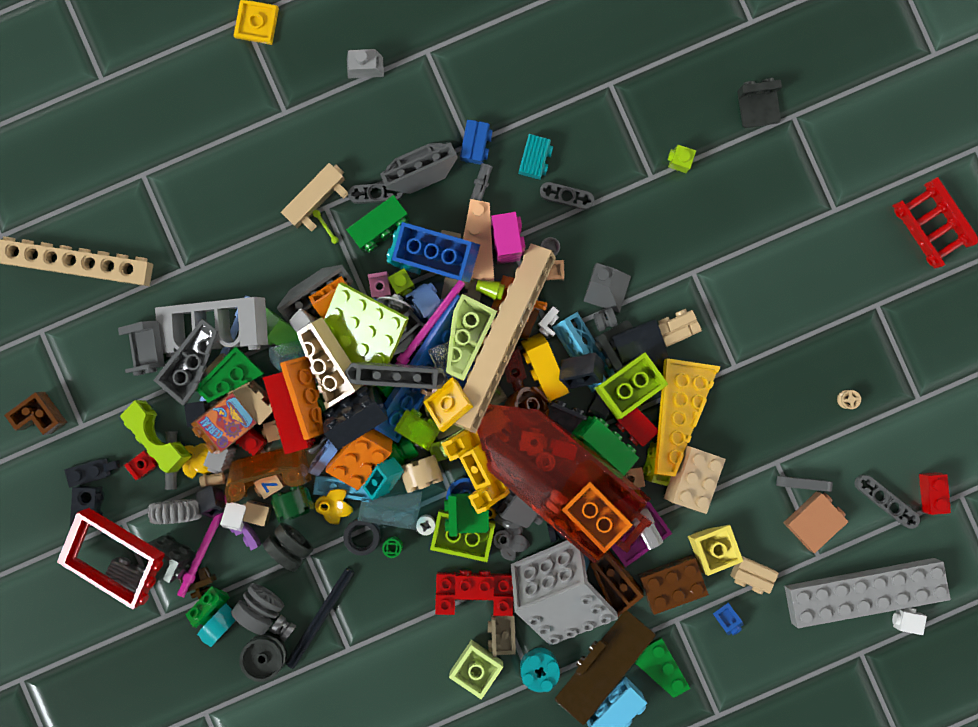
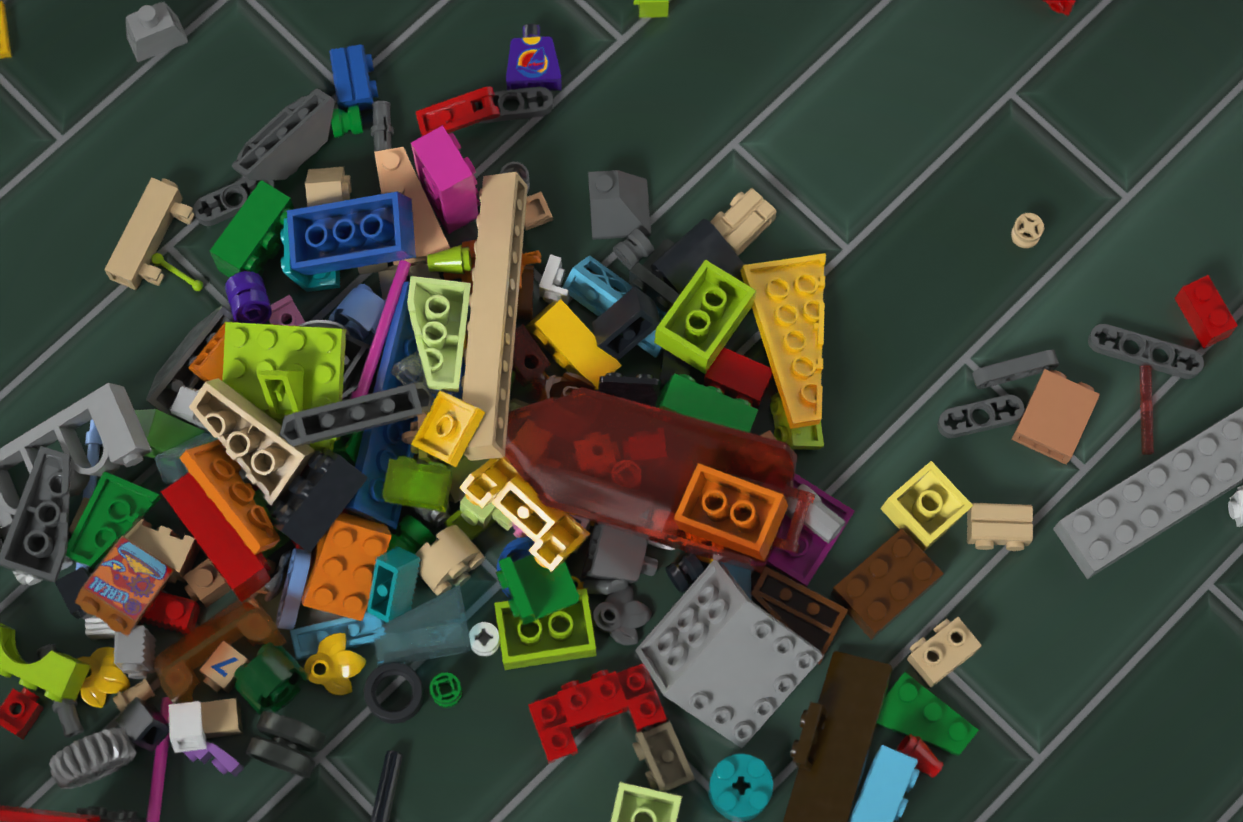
camera: 20 degrees left, 15 degrees down
lime brick [388,268,415,297] -> none
teal brick [518,134,553,180] -> none
tan brick [664,446,726,514] -> none
blue bracket [713,603,744,636] -> none
none -> dark purple wheel [225,271,272,324]
none -> lime slope [257,370,304,418]
none -> tan brick [305,167,352,207]
none -> green wheel [331,105,363,138]
none -> red plate [415,86,500,136]
none -> dark purple torso [506,24,562,91]
none -> red cone [896,734,943,778]
none -> tan brick [907,617,982,688]
none -> dark grey beam [937,395,1024,438]
none -> clear red bar [1139,365,1154,455]

